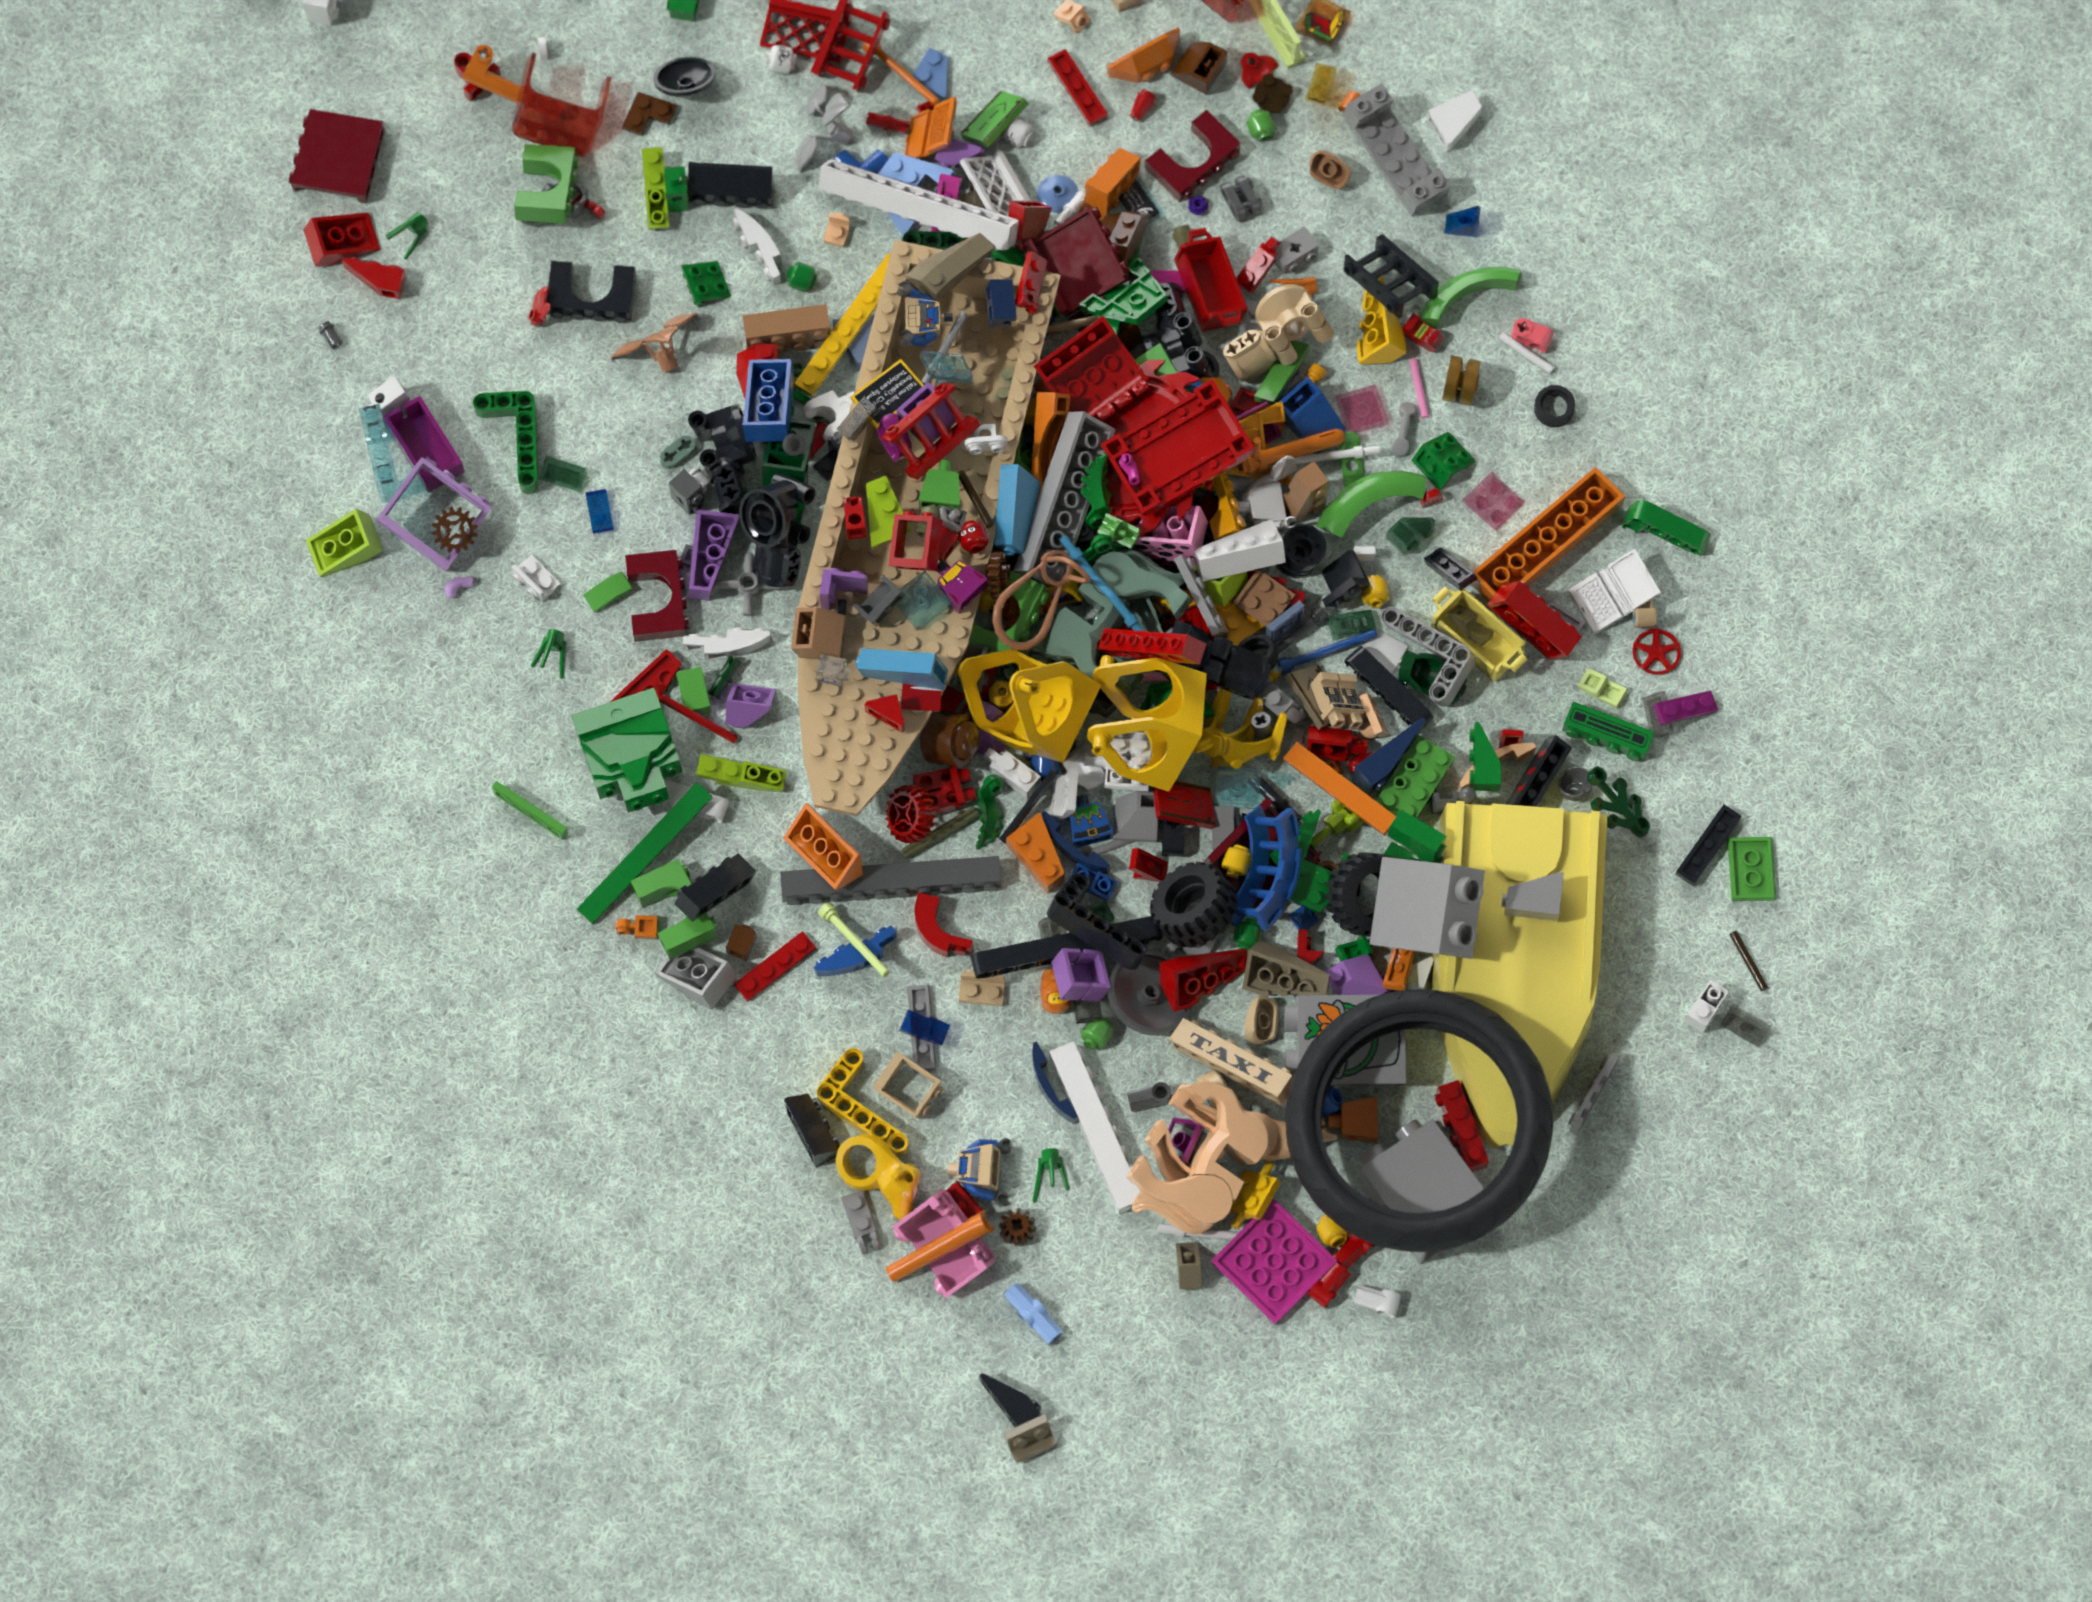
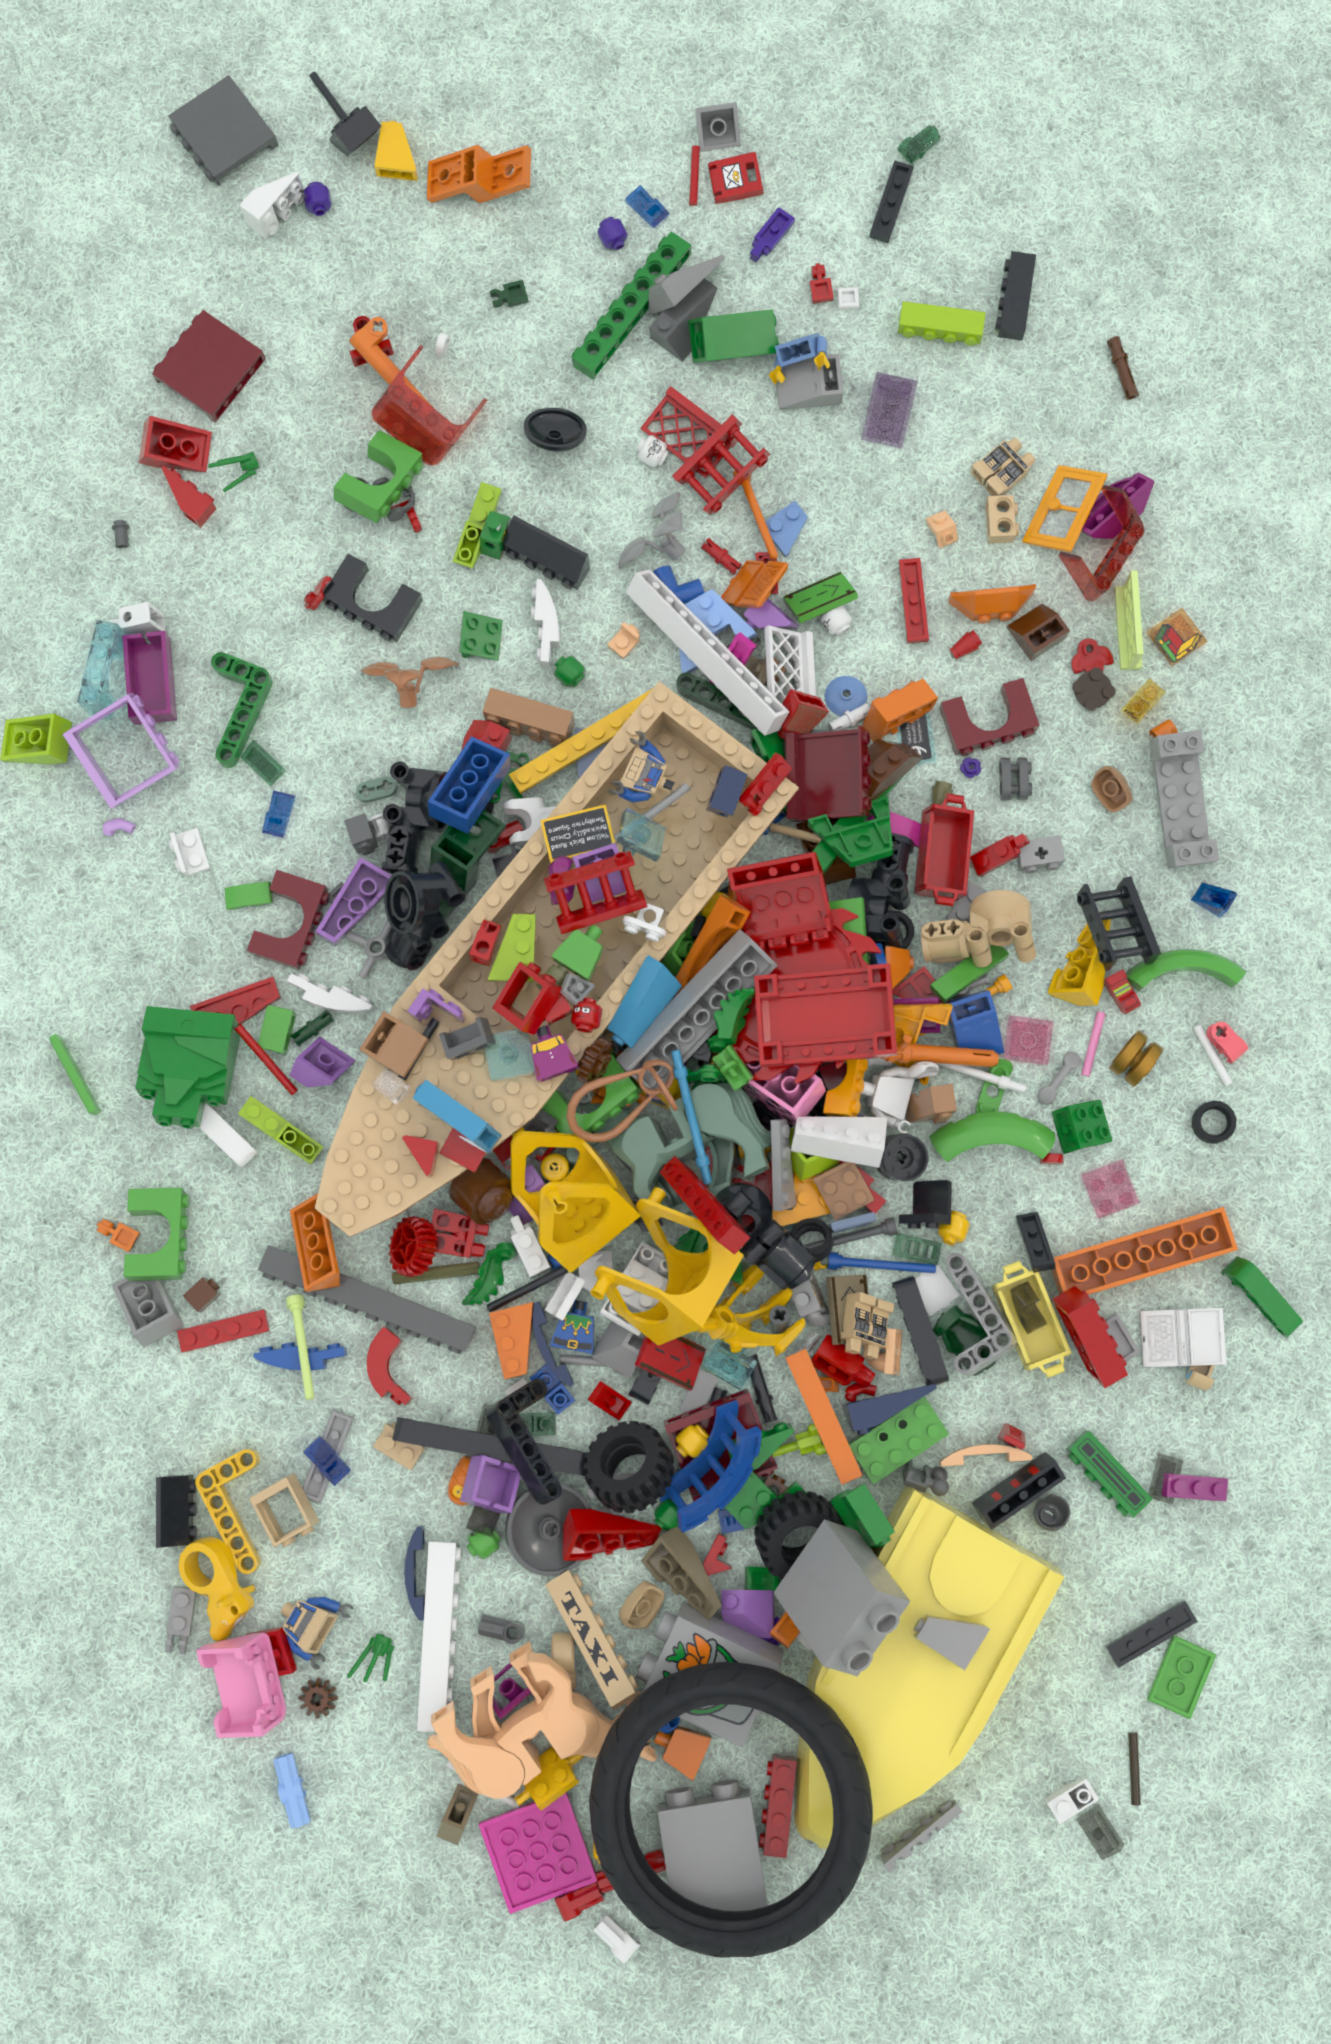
camera: 30 degrees right, 10 degrees up
reddish brown gear [431,507,478,553] -> none
green plant [531,629,567,679] -> none
green tile [577,782,713,924] -> none
reddish brown plate [622,92,677,136] -> none
black brick [674,853,756,922] -> none
dark grey tile [782,433,805,456] -> none
clear smoke slope [837,396,880,443] -> none
orange axle [886,1210,995,1282] -> none
dark tan wedge [905,233,996,302] -> none
dark brown bar [958,470,994,528] -> none
black slope [979,1373,1042,1427] -> none
dark tan bracket [1004,1414,1057,1464] -> none
dark pink arm [1119,454,1140,485] -> none
bright green head [1246,109,1276,142] -> none
orange plant [1270,277,1317,298] -> none
white tile [1353,546,1375,561] -> none
clear green slope [1386,517,1435,555] -> none
white slope [1427,90,1483,152] -> none
green slope [1469,722,1501,791] -> none
yellowish green slope [1578,668,1628,710] -> none
dark green plant [1587,766,1650,837] -> none
red wheel [1632,628,1681,675] -> none

